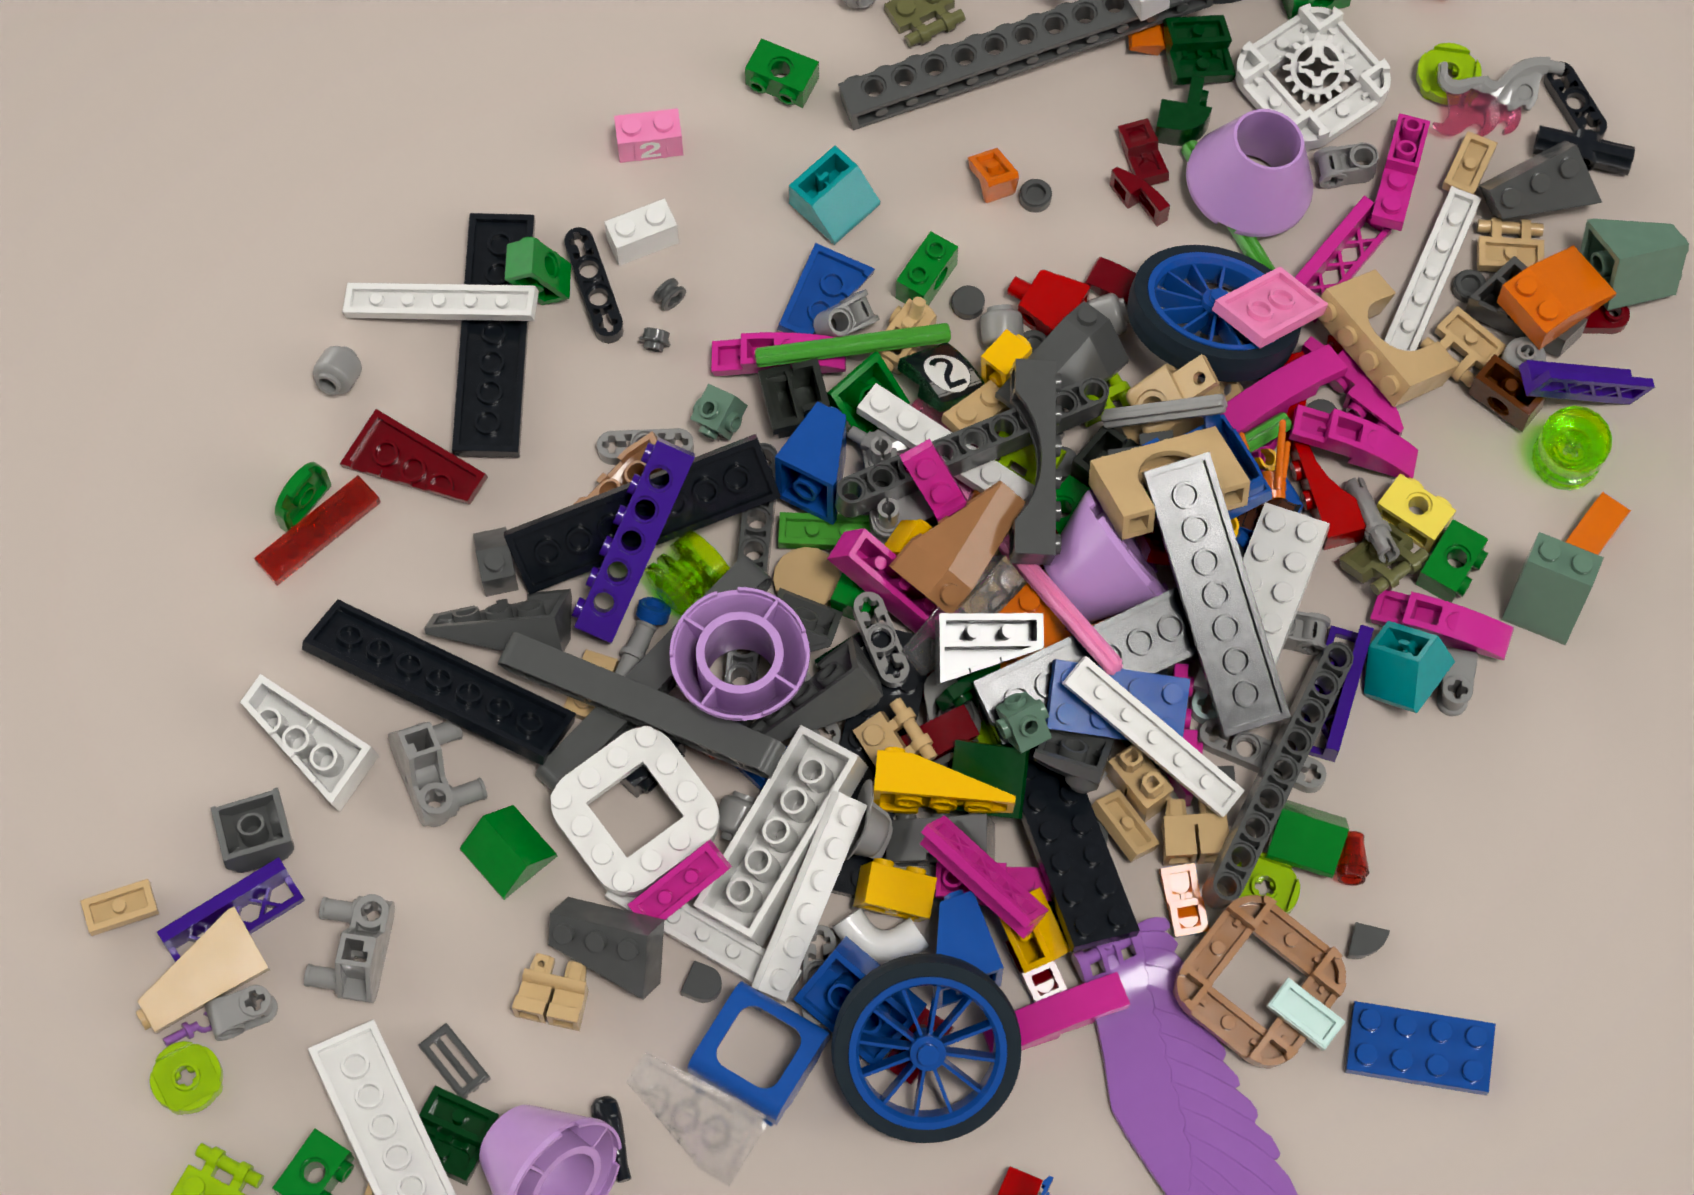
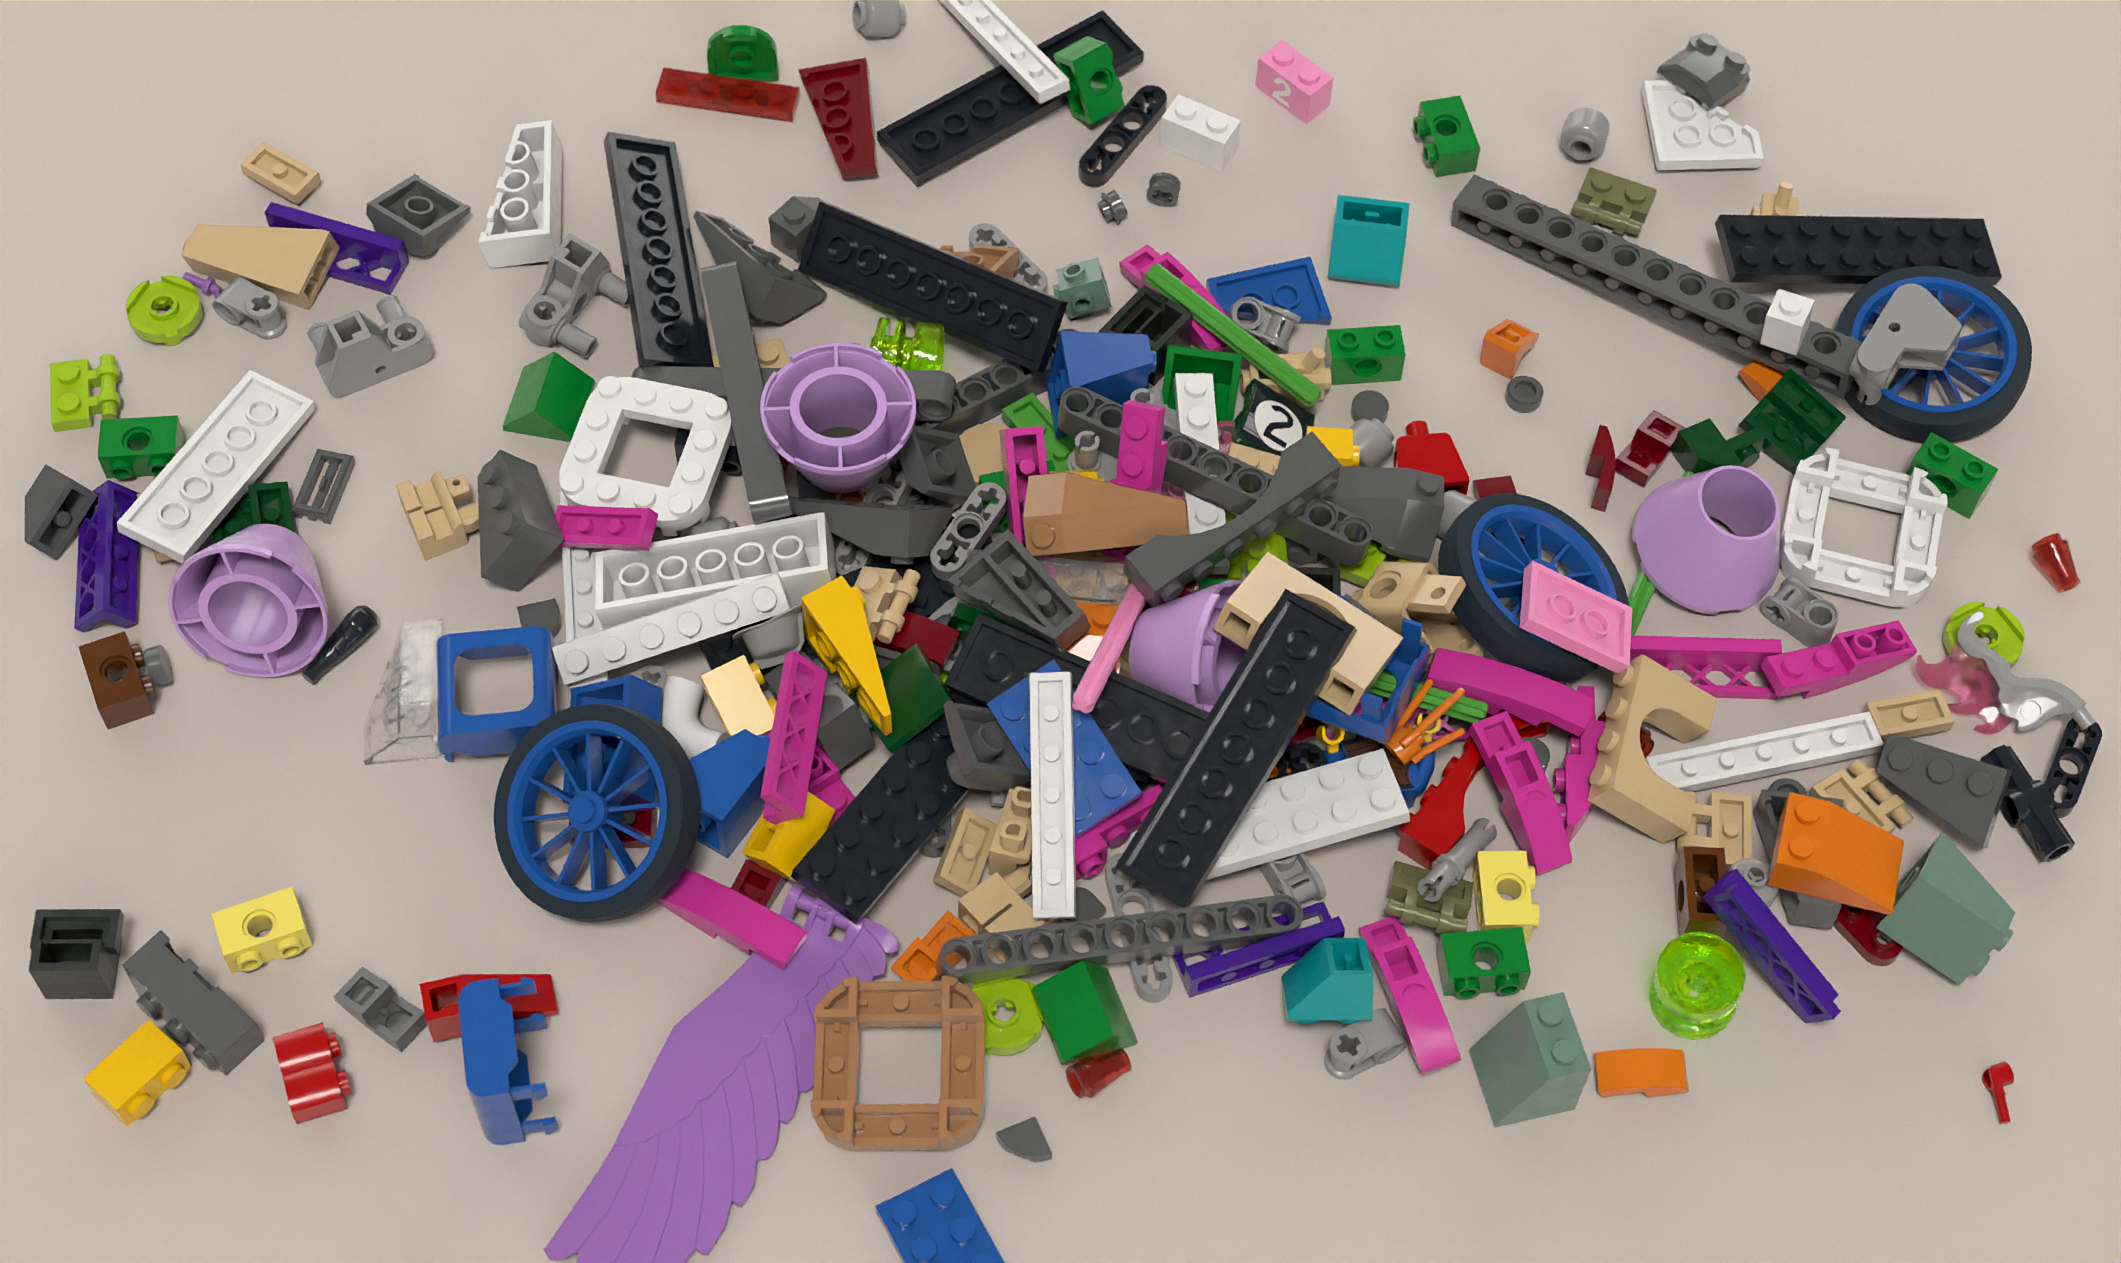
camera: 50 degrees right, 10 degrees down
dark purple brick [571,437,695,643] -> none
sand green brick [995,691,1052,753] -> none
light grey axle [1101,394,1228,429] -> none
light aqua tile [1266,978,1346,1051] -> none
white gear [1283,32,1353,103] -> none

